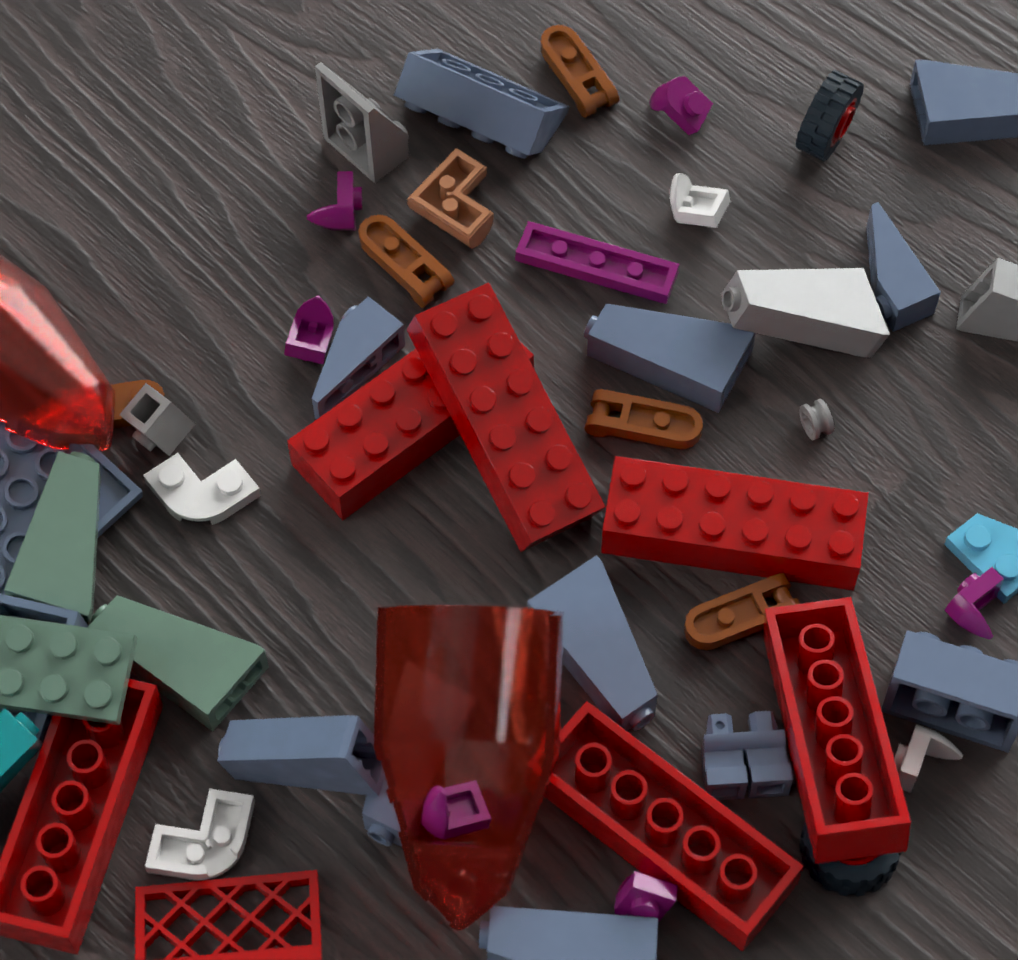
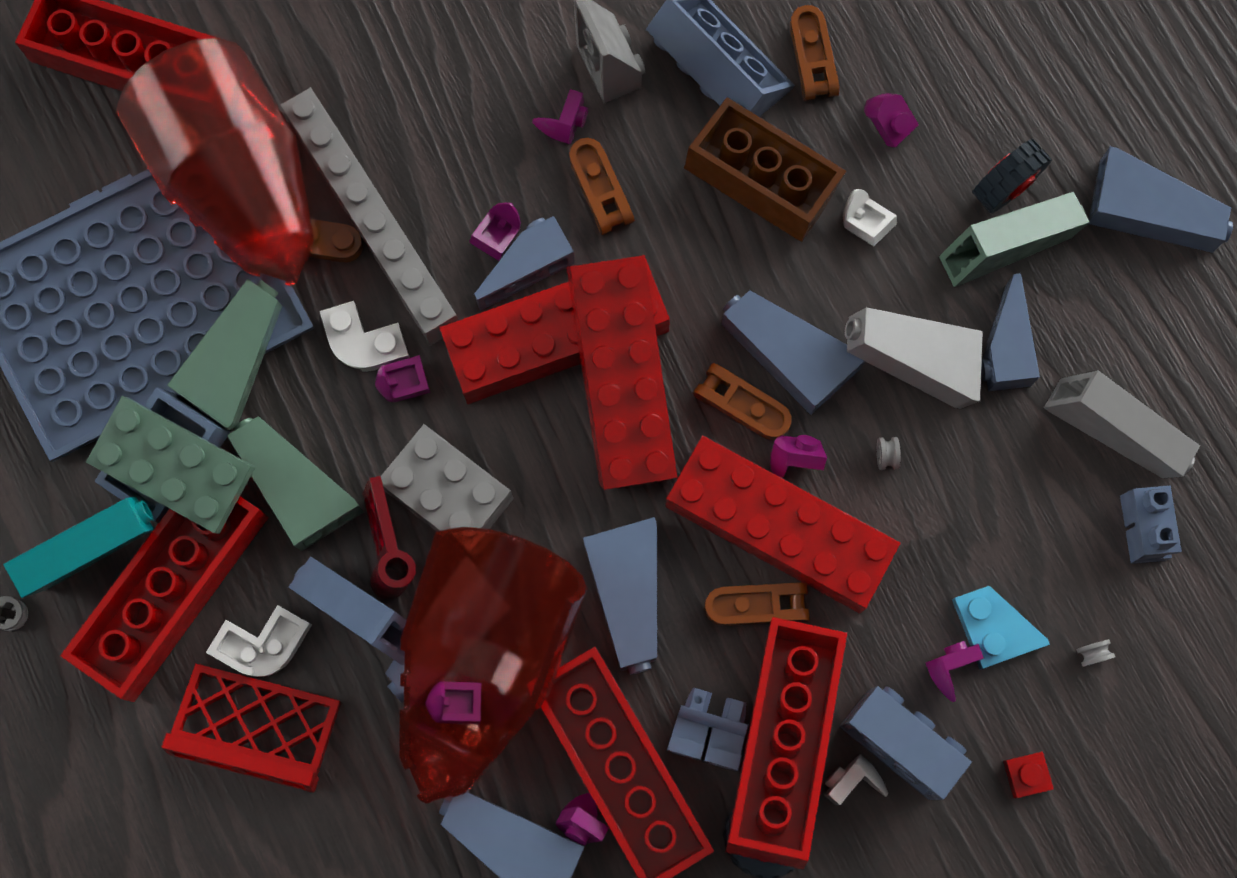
camera: 20 degrees right, 15 degrees up
light grey brick [120,383,196,456] -> none
nougat brick [407,148,494,248] -> none
magenta plate [515,221,679,304] -> none
none -> light grey brick [280,87,458,346]
none -> dark red piece [362,476,416,599]
none -> magenta plate [375,355,430,403]
none -> light grey brick [381,424,514,556]
none -> reddish brown slope [684,97,846,242]
none -> magenta plate [770,435,827,479]
none -> slope [939,192,1090,287]

